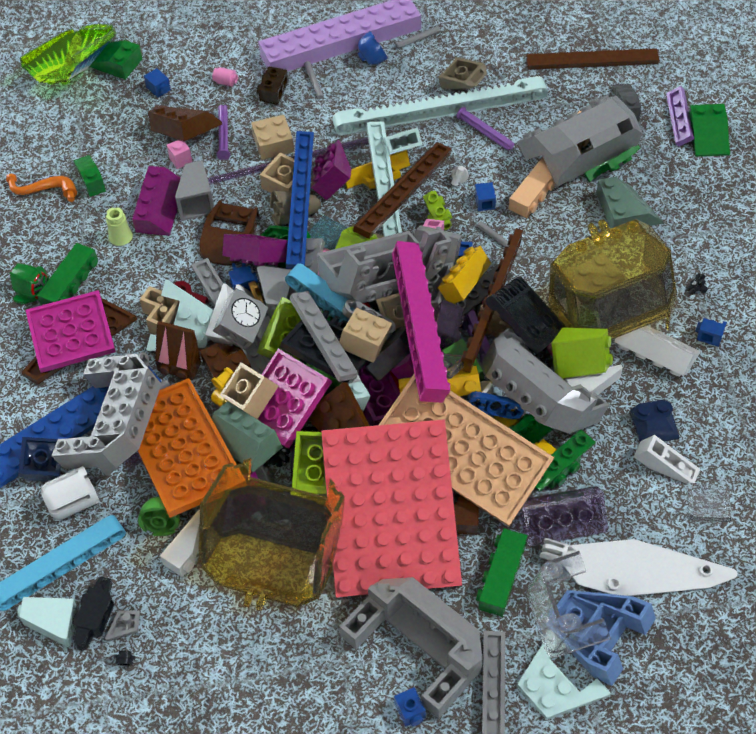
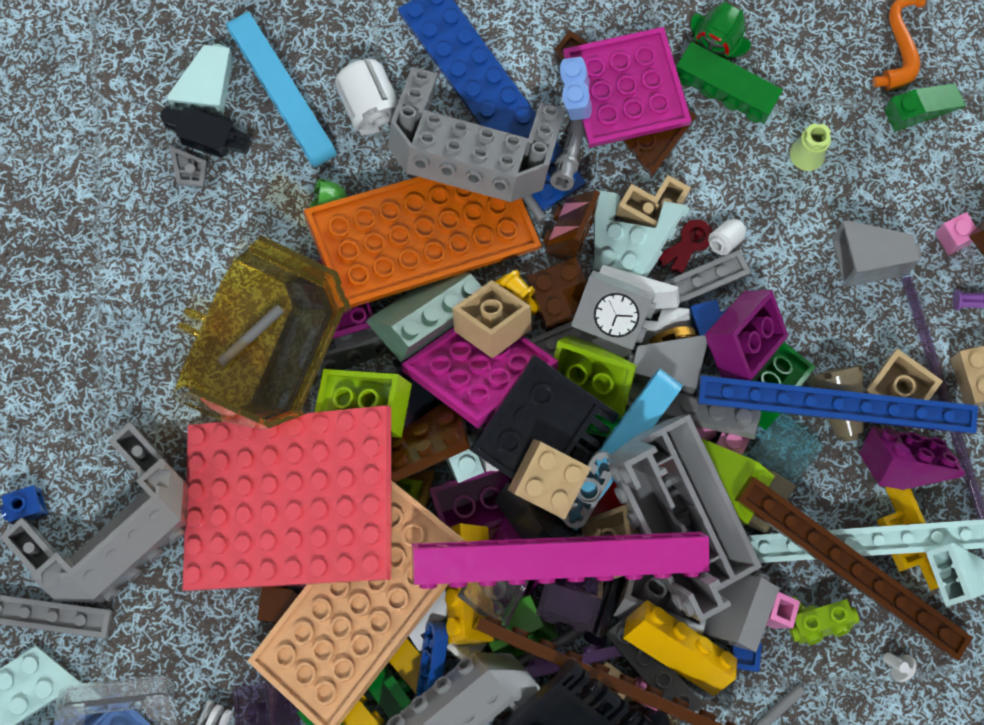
camera: 90 degrees right, 20 degrees up
dark blue slope [18,437,61,482] -> none
black plate [114,650,136,666] -> none
magenta slope [132,166,181,236] -> none
white slope [160,510,205,577] -> none
reddish brown slope [200,200,259,266] -> none
light grey plate [290,291,358,382] -> none
blue brick [474,182,496,211] -> none
green brick [476,528,528,617] -> none
none -> light grey bar [217,304,284,367]
none -> light blue brick [560,57,592,121]
none -> white brick [708,219,746,255]

